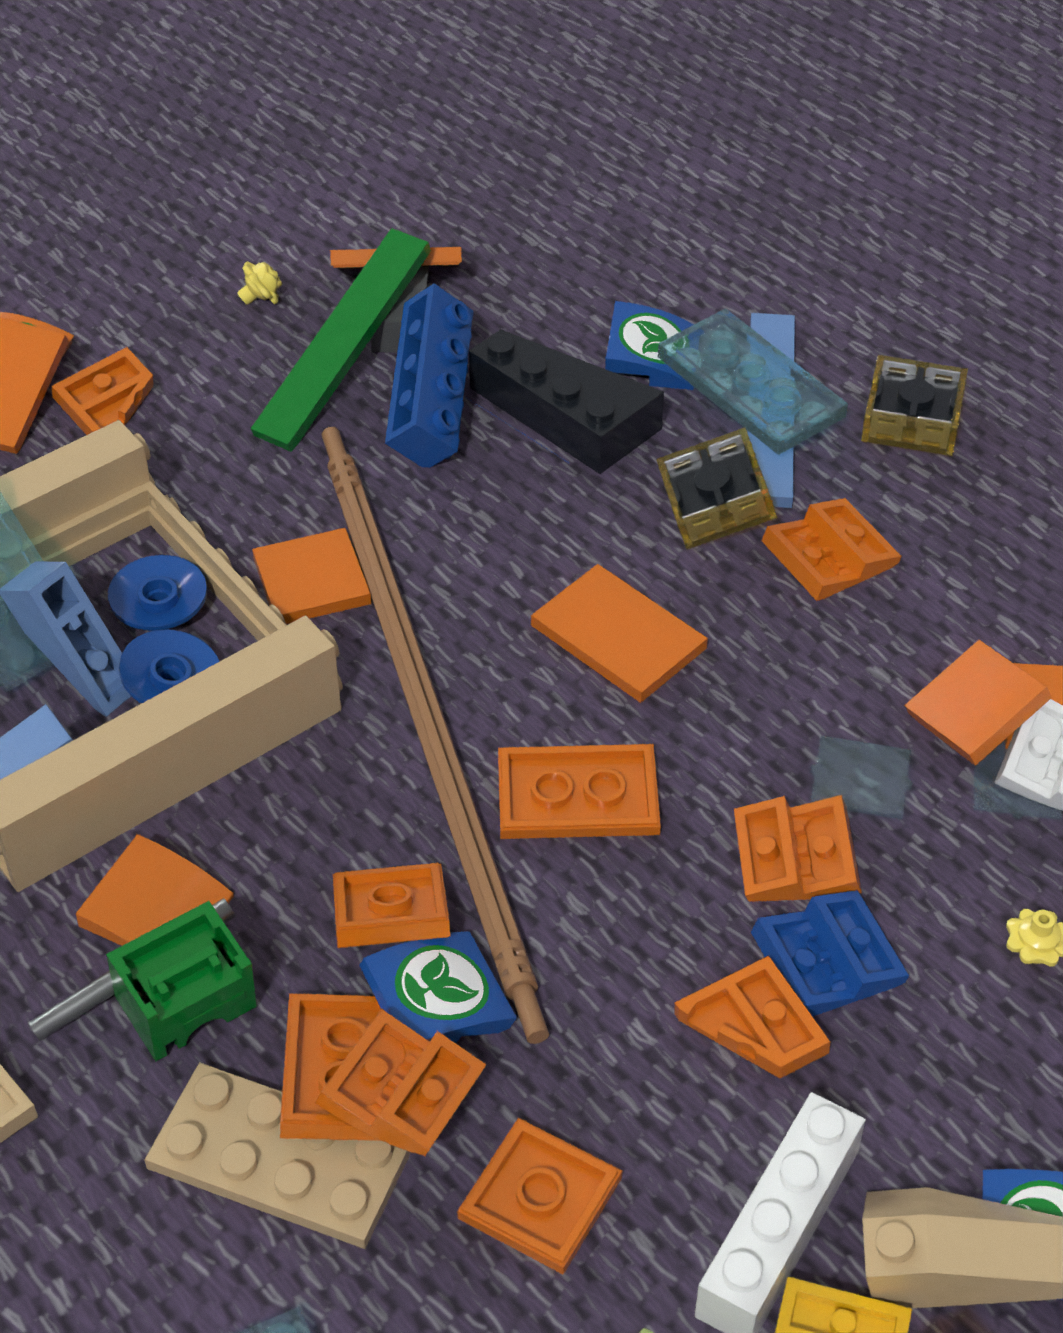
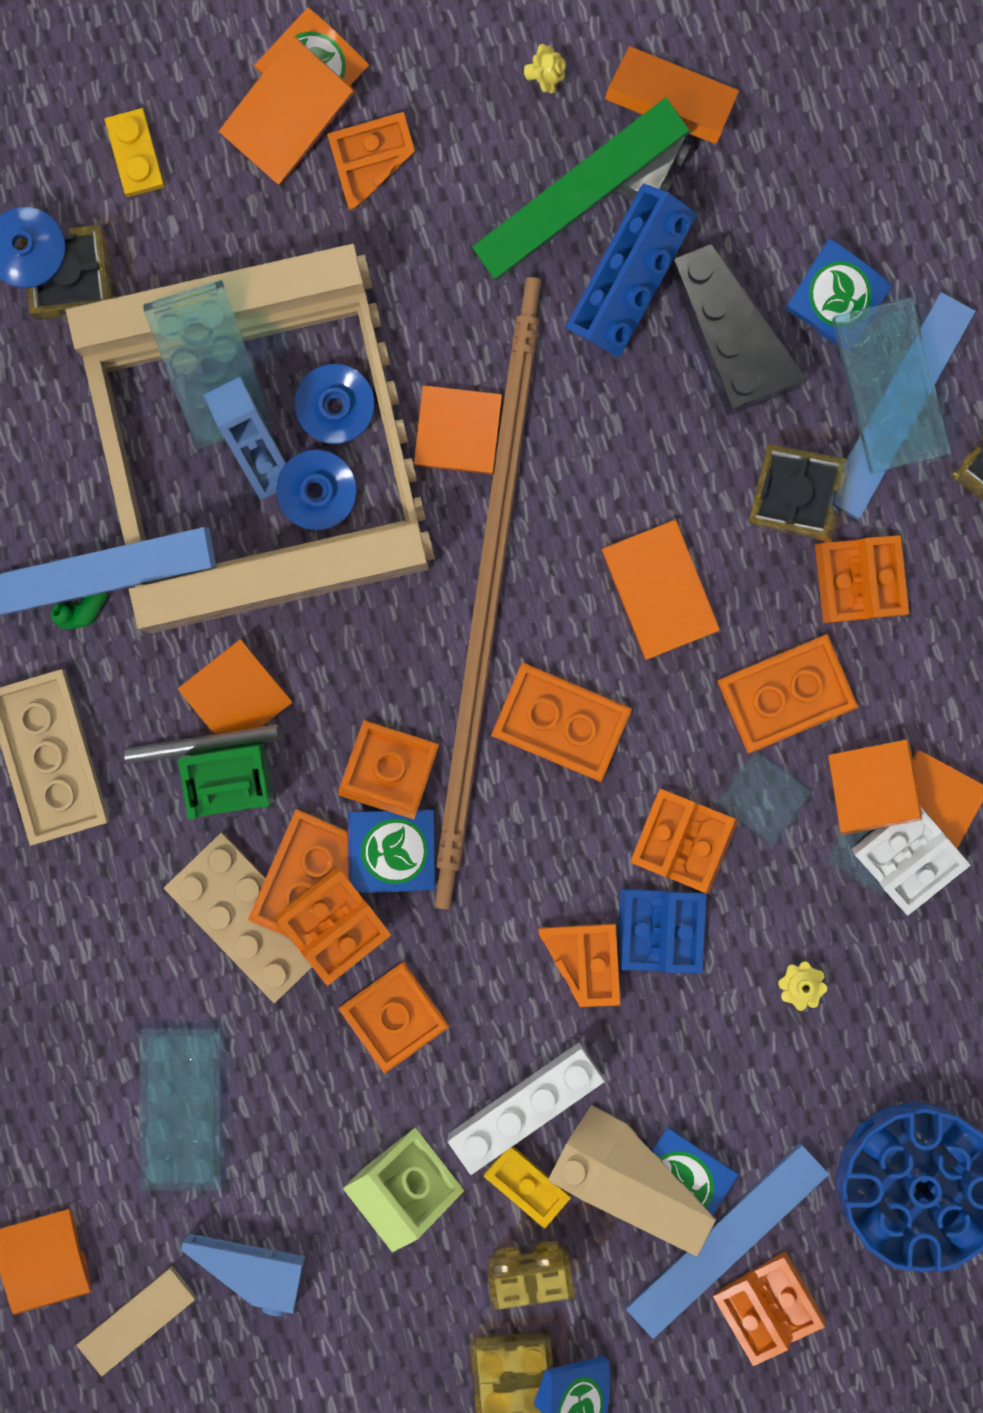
camera: 25 degrees right, 40 degrees up
none -> orange tile [717,634,858,754]

